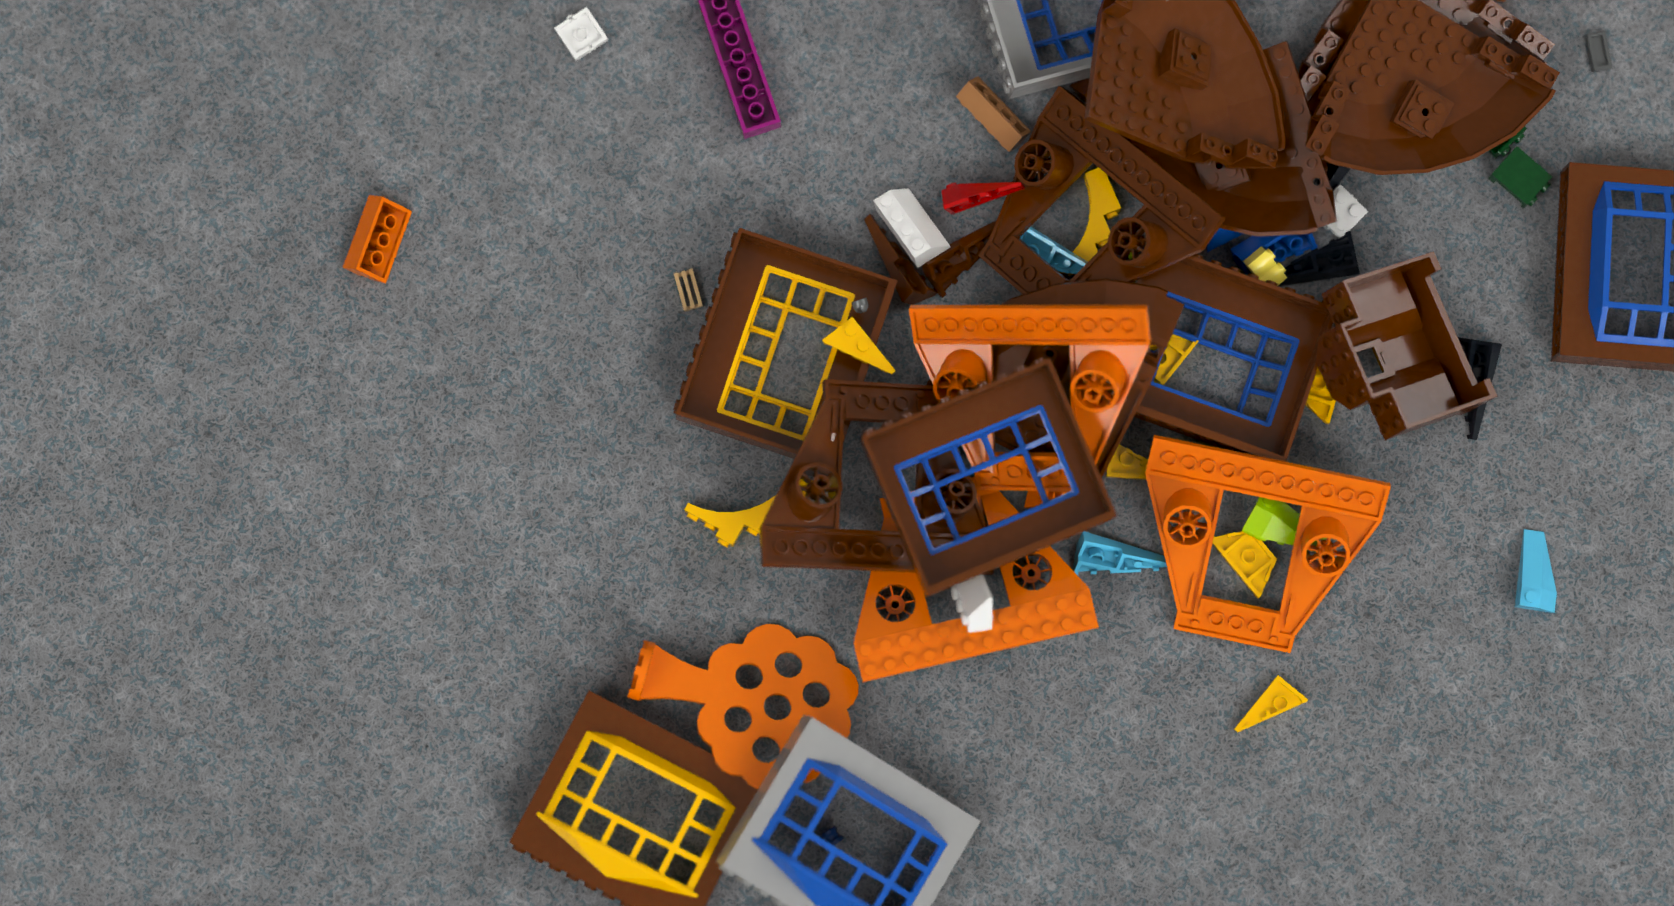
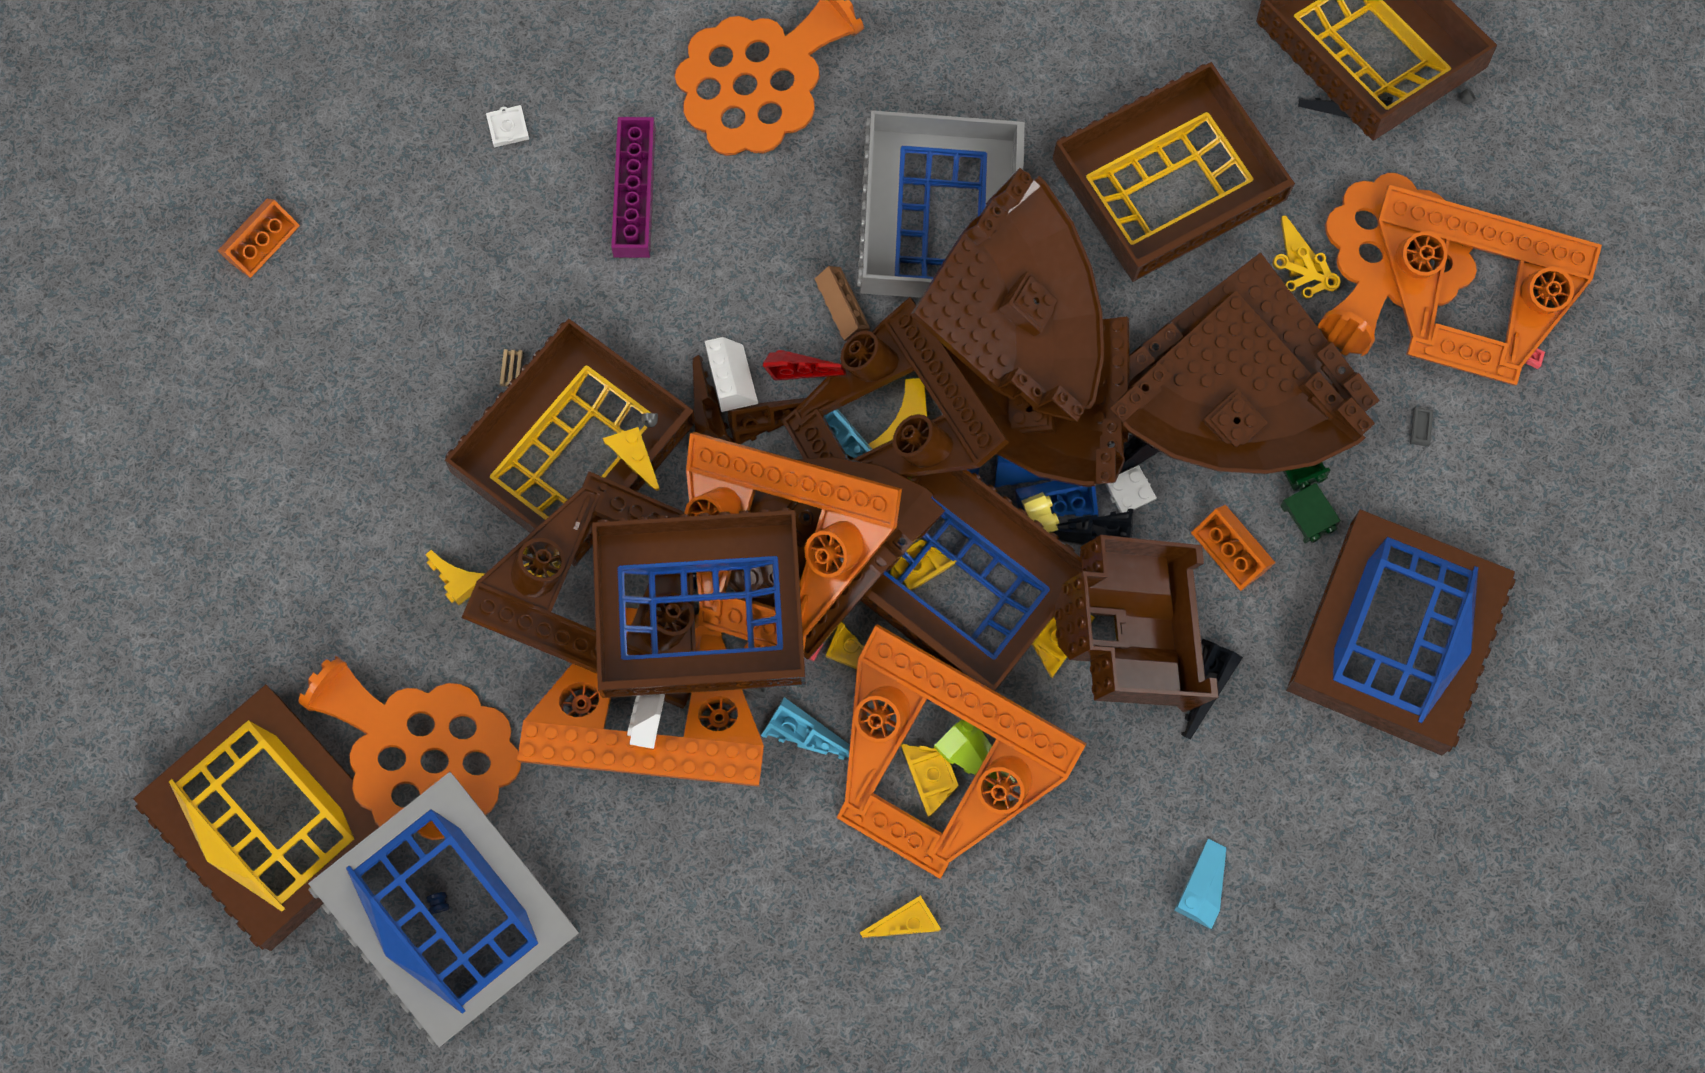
camera: 20 degrees right, 10 degrees down
none -> orange slope [1191,505,1276,591]

